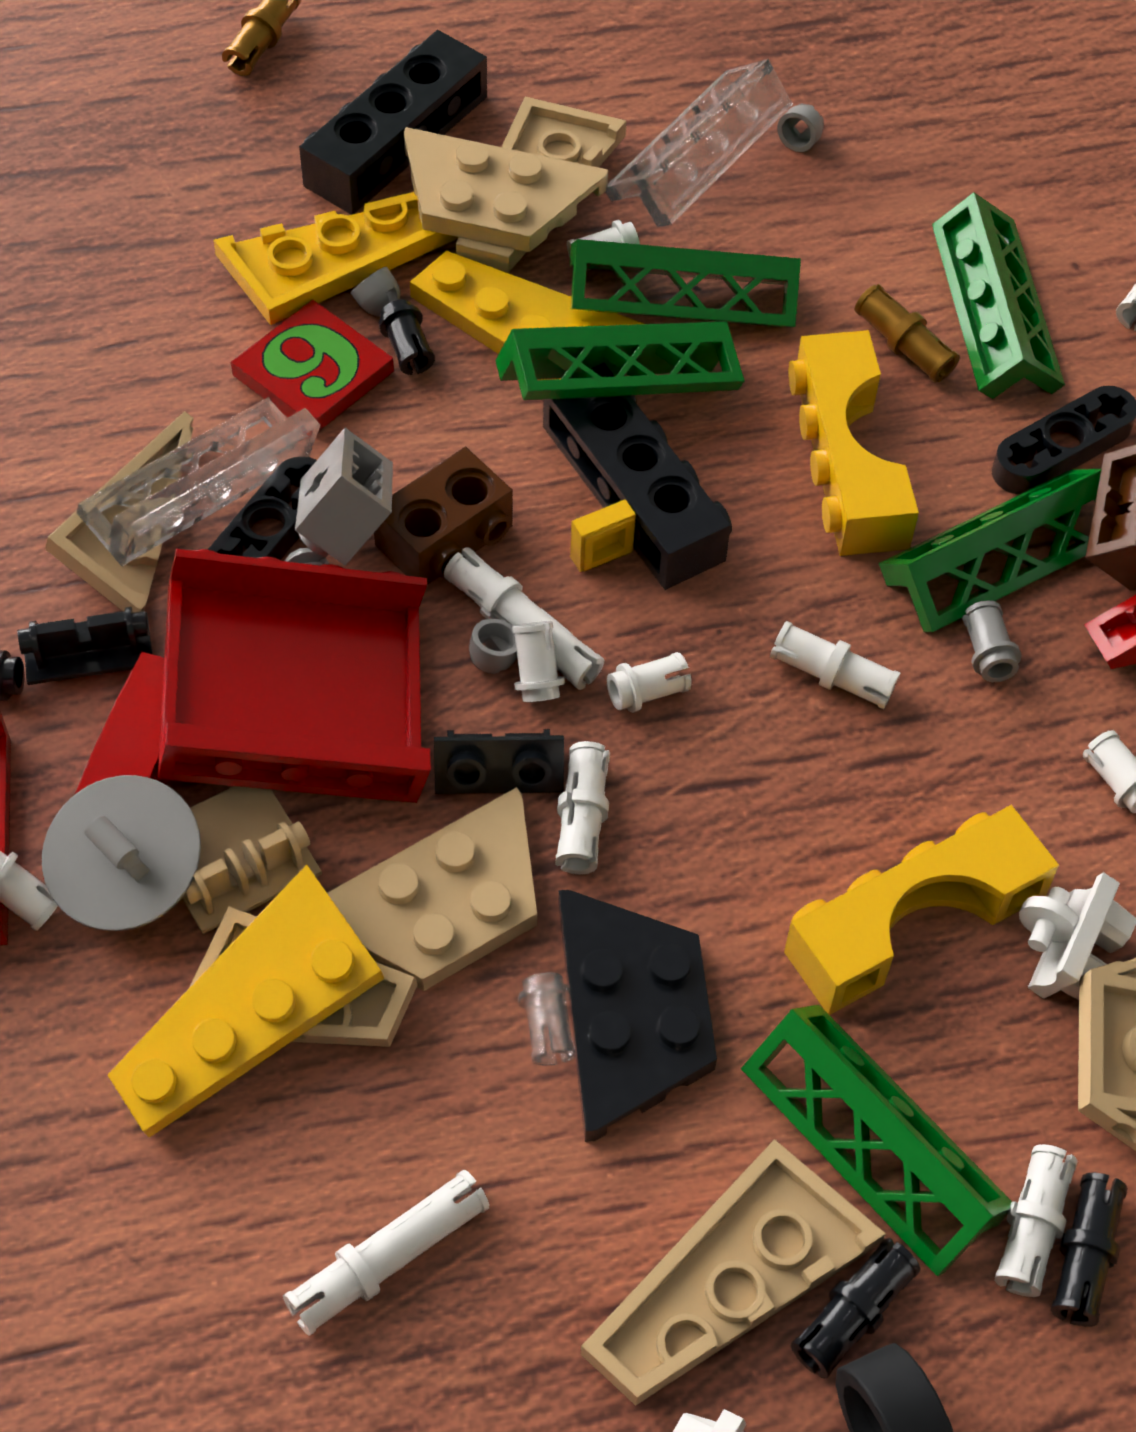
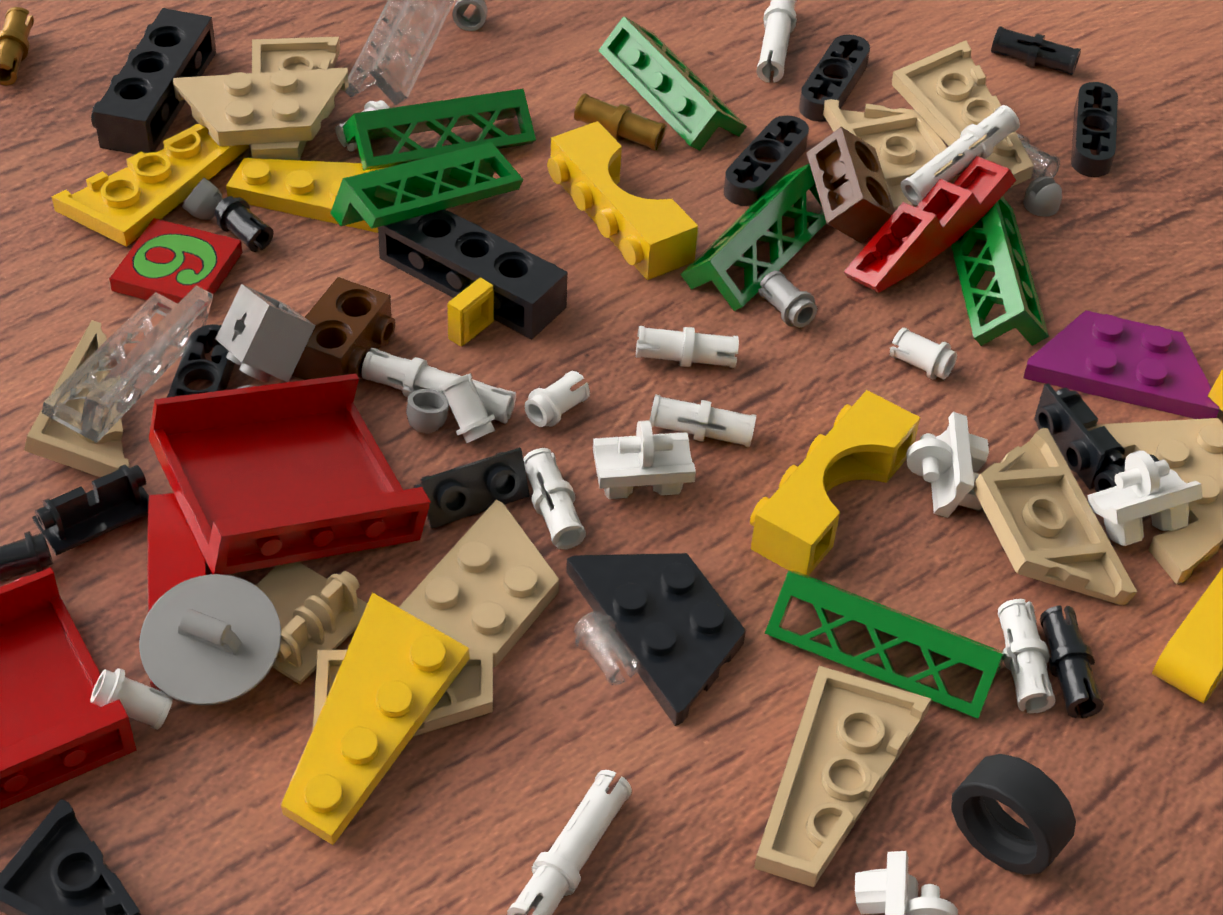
camera: 25 degrees left, 10 degrees down
black pin [791,1238,921,1379] -> none
none -> white hips [593,420,696,499]
none -> white pin [650,394,756,447]

